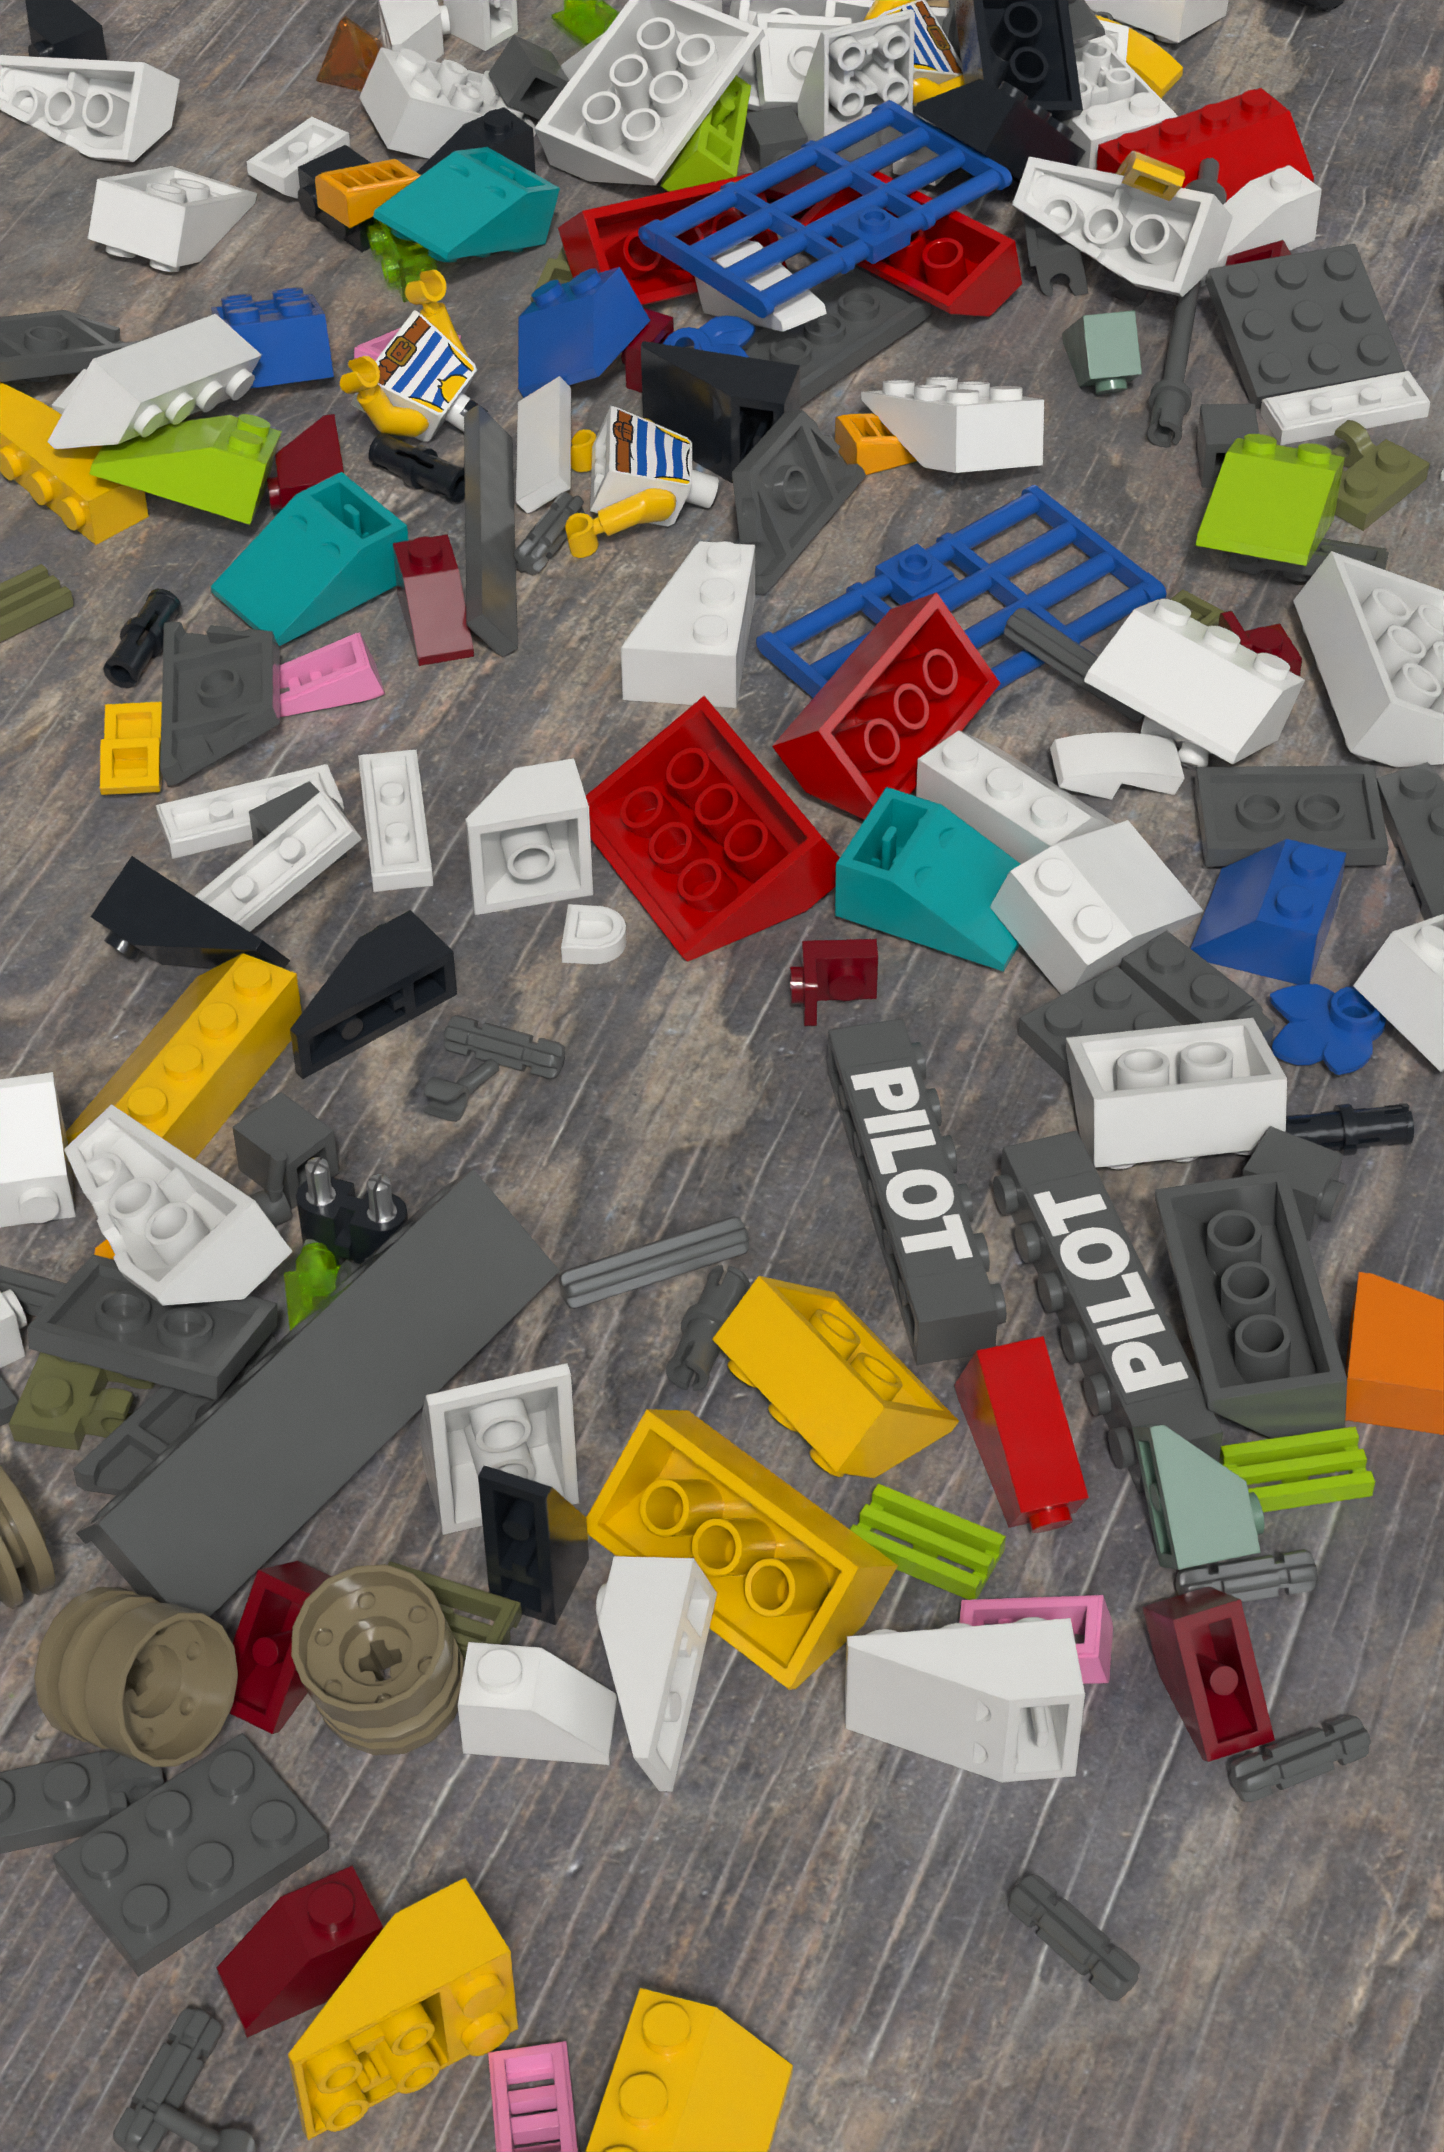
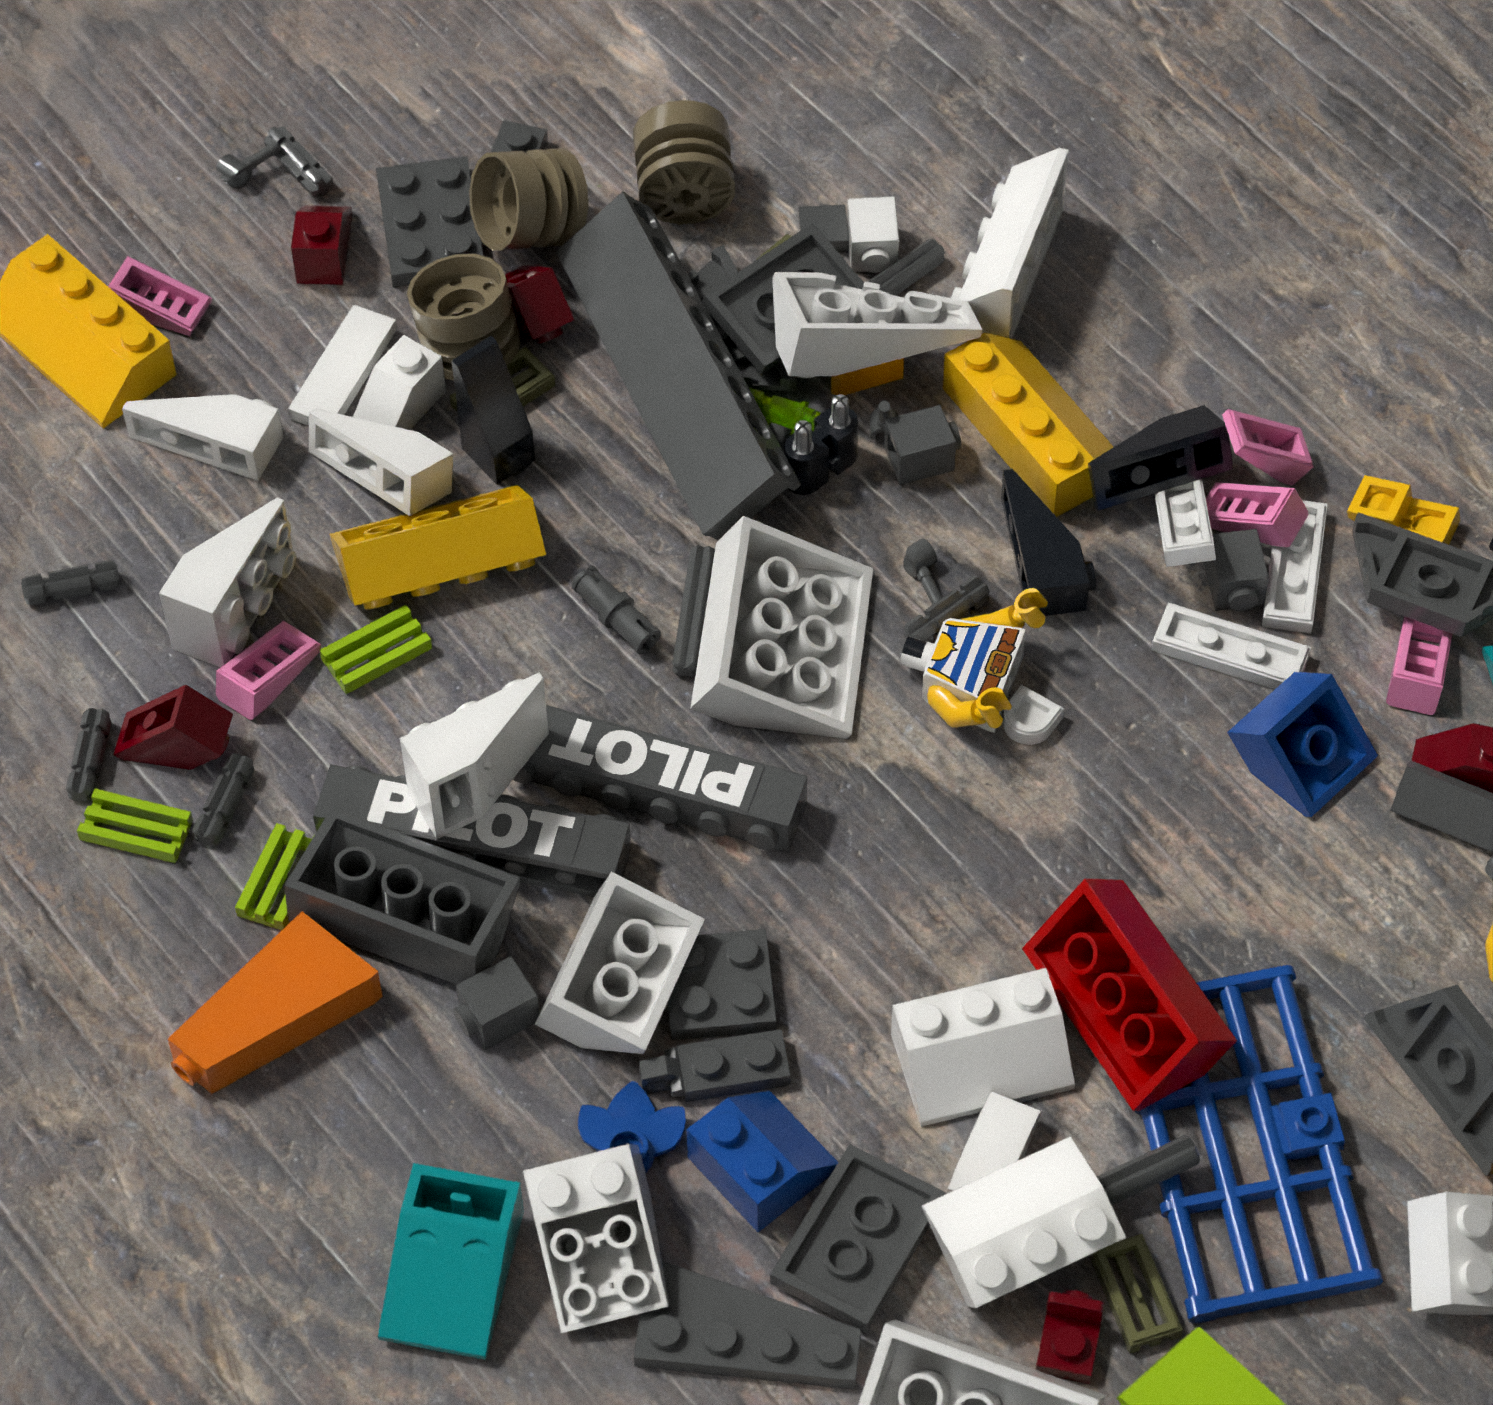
camera: 120 degrees right, 10 degrees up
yellow slope [288,1878,518,2140] -> none
white slope [420,1363,579,1535] -> none
white slope [465,758,593,915] -> none
red slope [586,695,840,962] -> none
white wedge [621,541,755,708] -> none
yellow slope [712,1276,959,1478] -> none
dark red bracket [790,939,878,1026] -> none
teal slope [835,787,1021,972] -> none
red slope [954,1336,1089,1533] -> none
white slope [990,820,1203,995] -> none
slope [1132,1424,1264,1570] -> none
black pin [1286,1103,1414,1156] -> none
none -> lime tile [77,789,193,863]
none -> white slope [122,394,284,481]
none -> white tile [288,305,397,426]
none -> white slope [400,672,549,839]
none -> white slope [690,516,873,739]
none -> torso [900,588,1048,733]
none -> bright pink slope [1206,482,1308,547]
none -> bright pink slope [1222,409,1313,486]
none -> blue slope [1227,672,1378,817]

